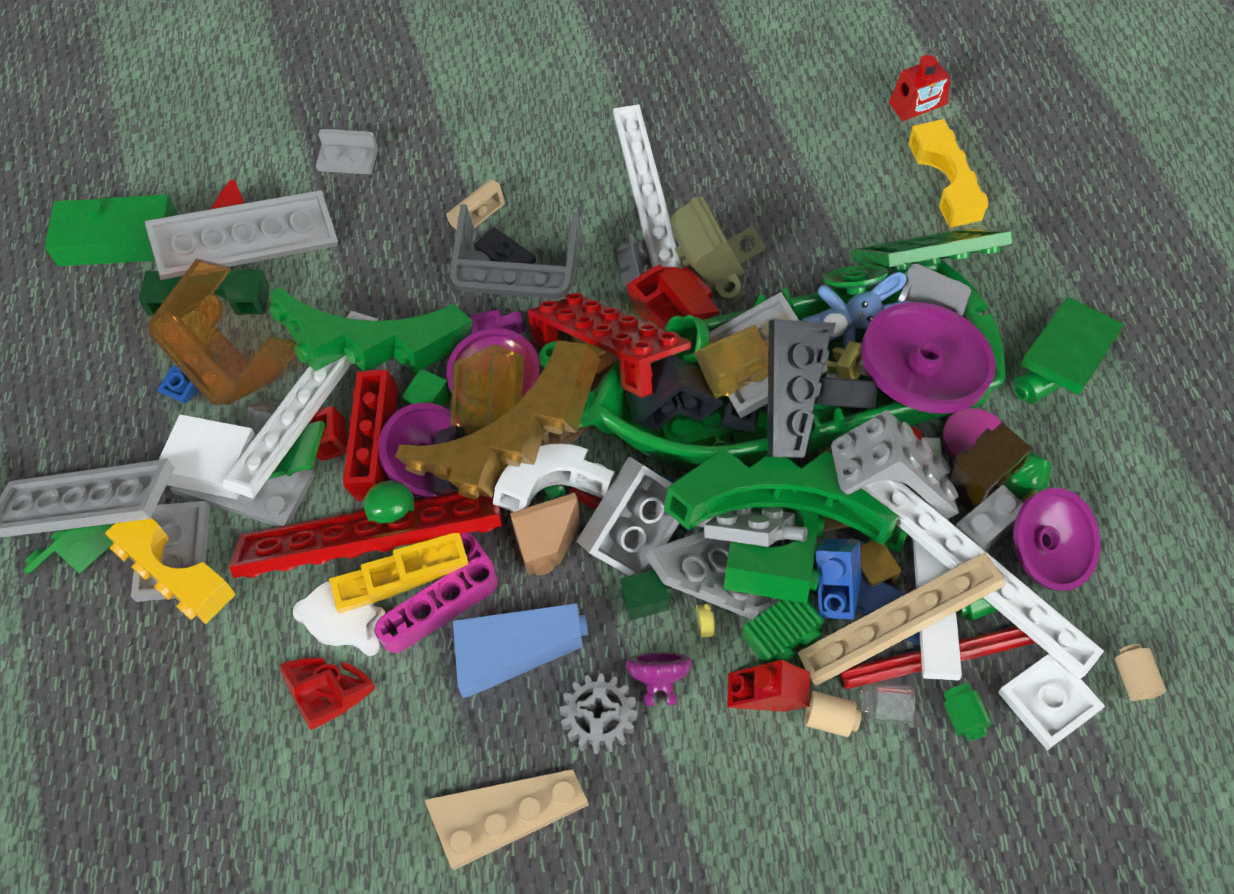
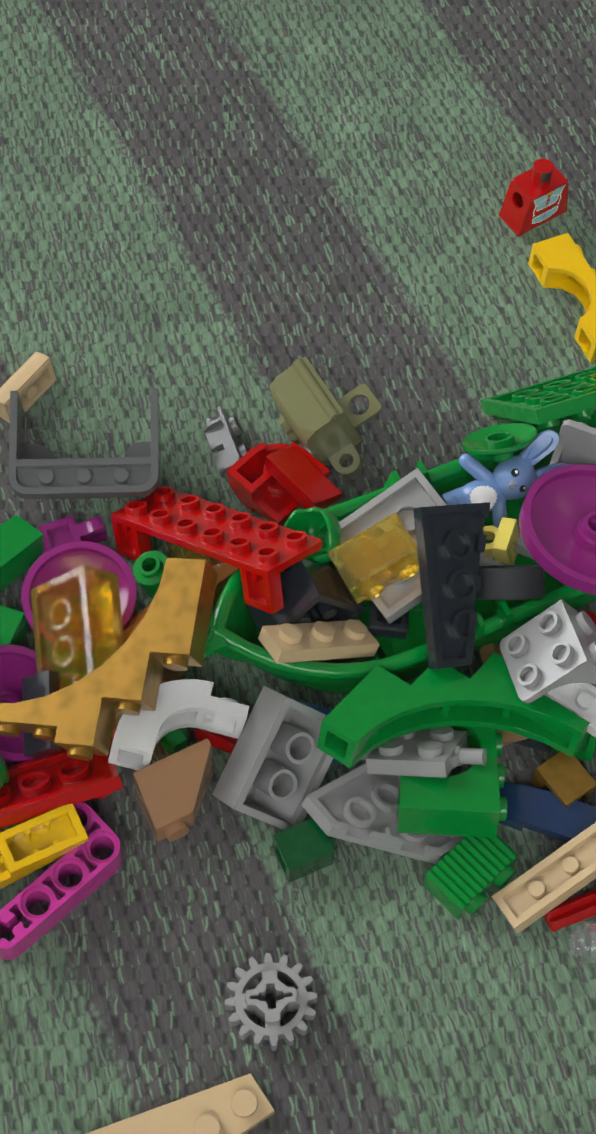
camera: 15 degrees left, 0 degrees up
medium blue slope [453,603,588,698] -> none
black plate [474,227,536,264] -> none
white tile [613,104,683,269] -> none
magenta hair [626,652,692,706] -> none
light yellow tile [696,603,715,638] -> none
red slope [727,660,810,712] -> none
tan brick [804,691,862,737] -> none
blue slope [816,539,861,619] -> none
none -> tan plate [258,619,379,664]

